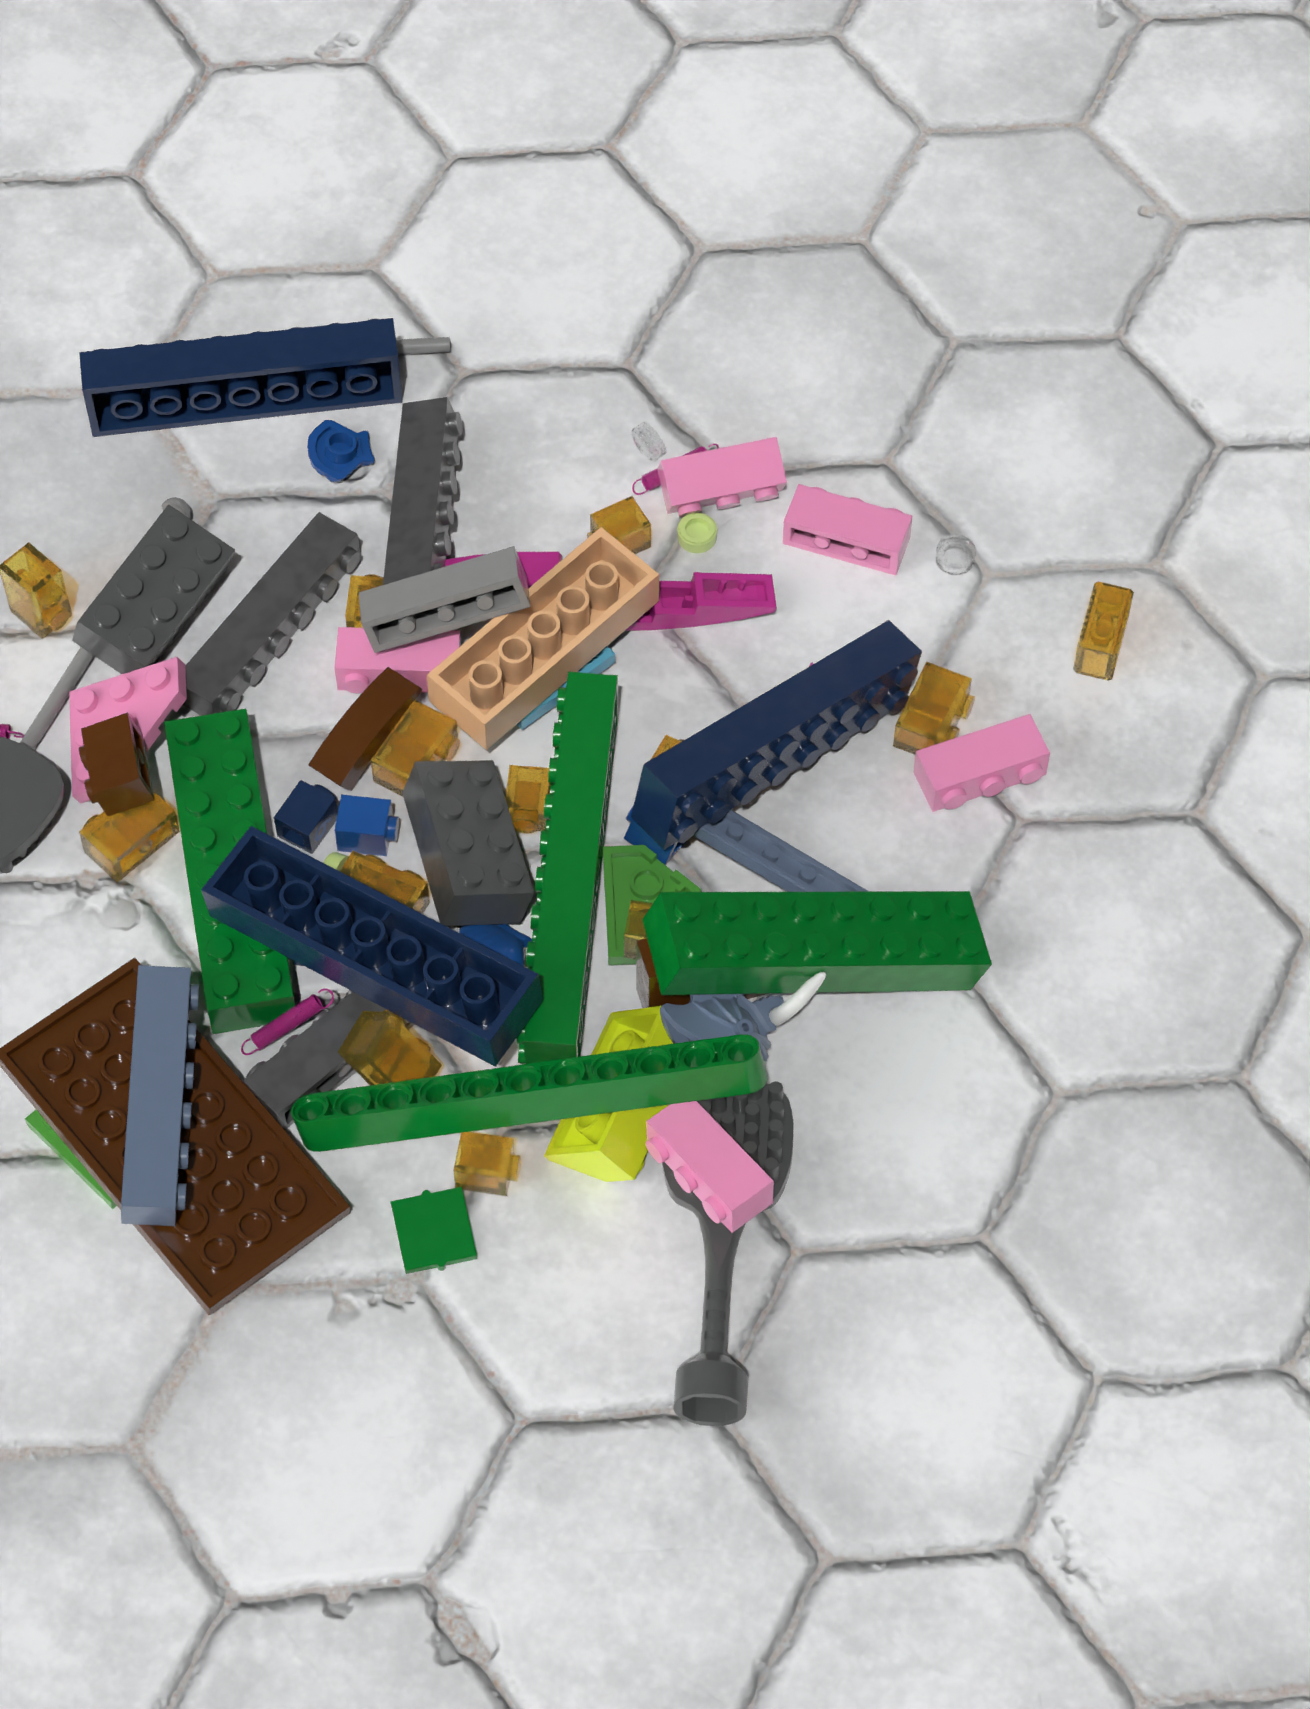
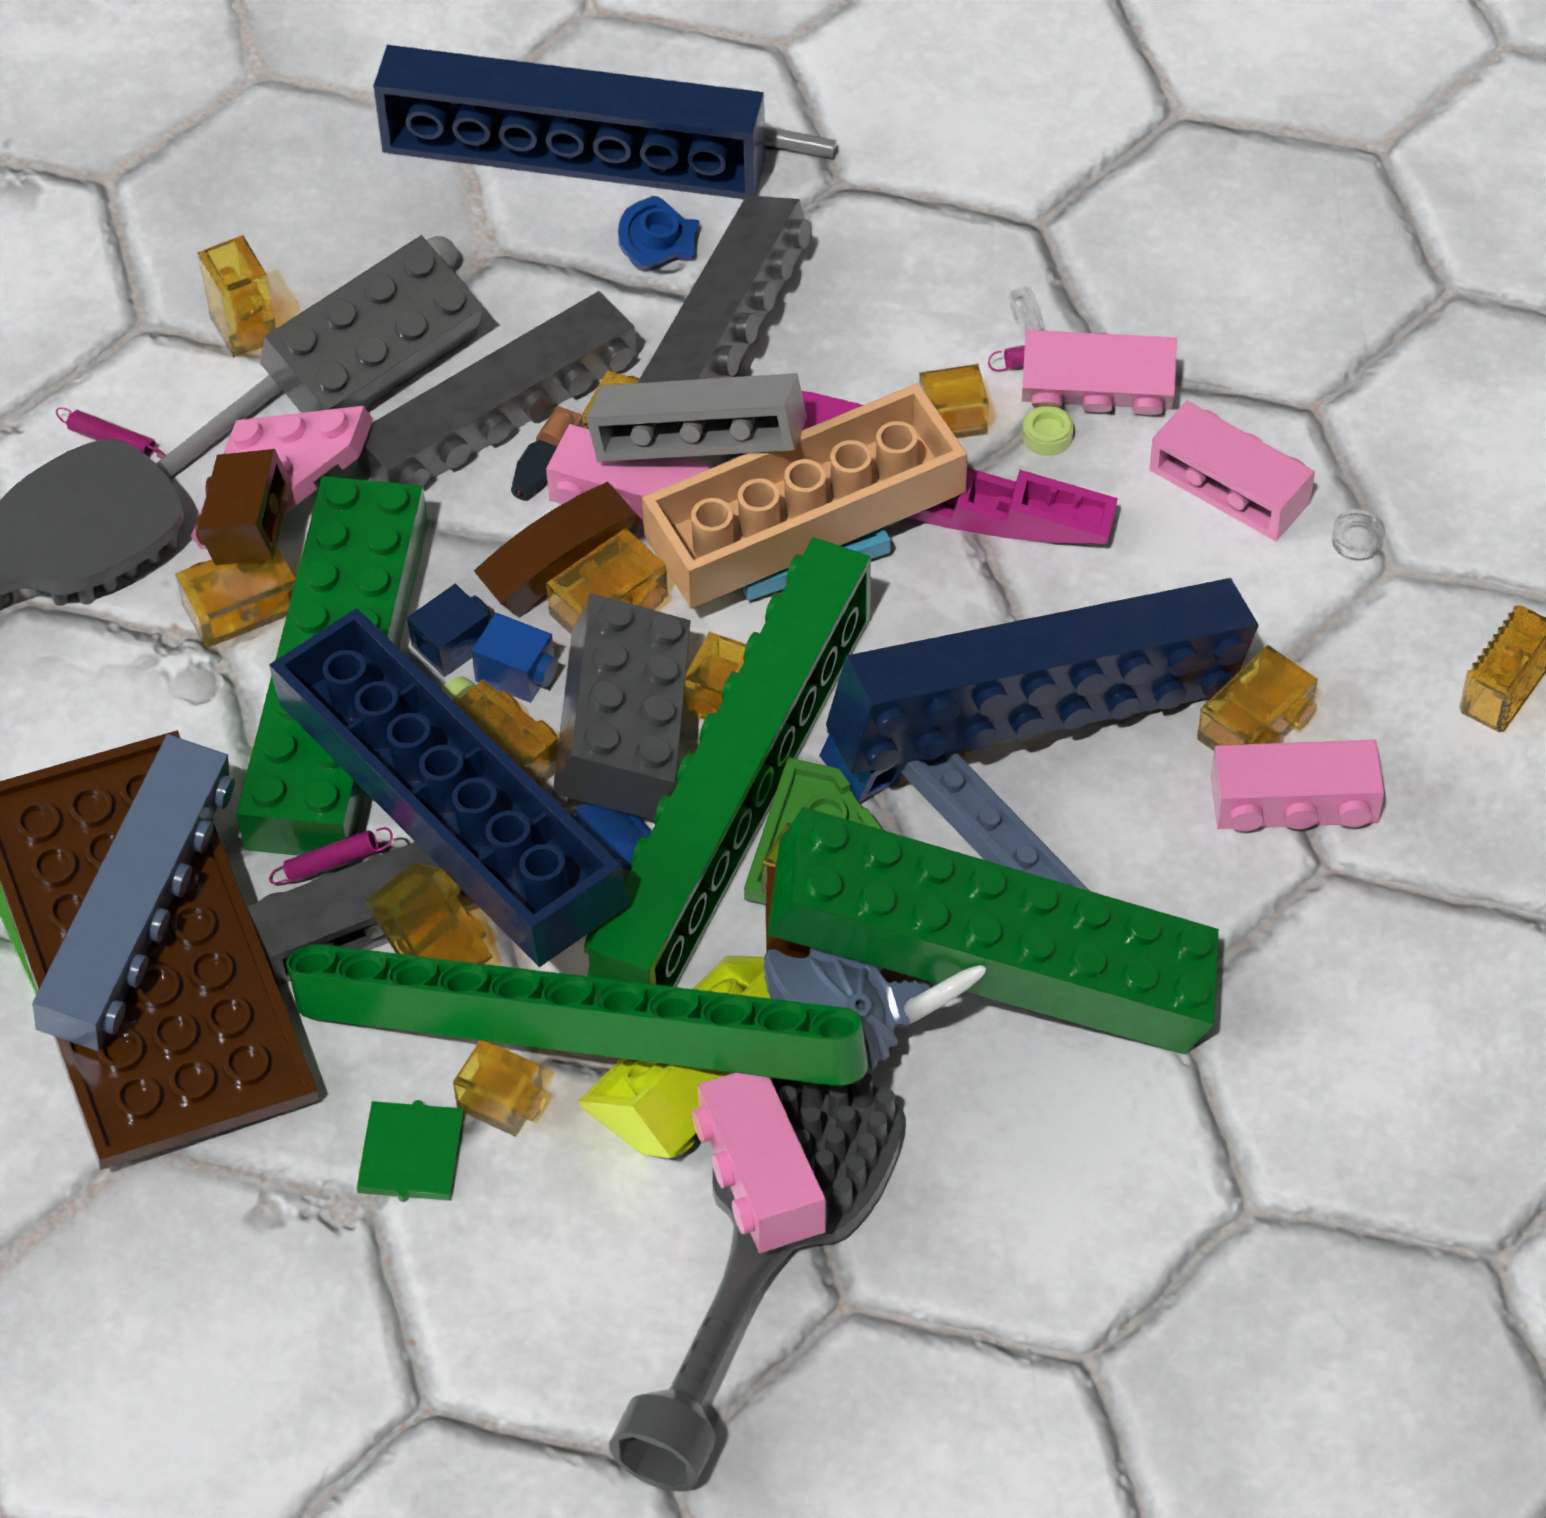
camera: 20 degrees right, 5 degrees down
none -> black piece [511,406,585,500]

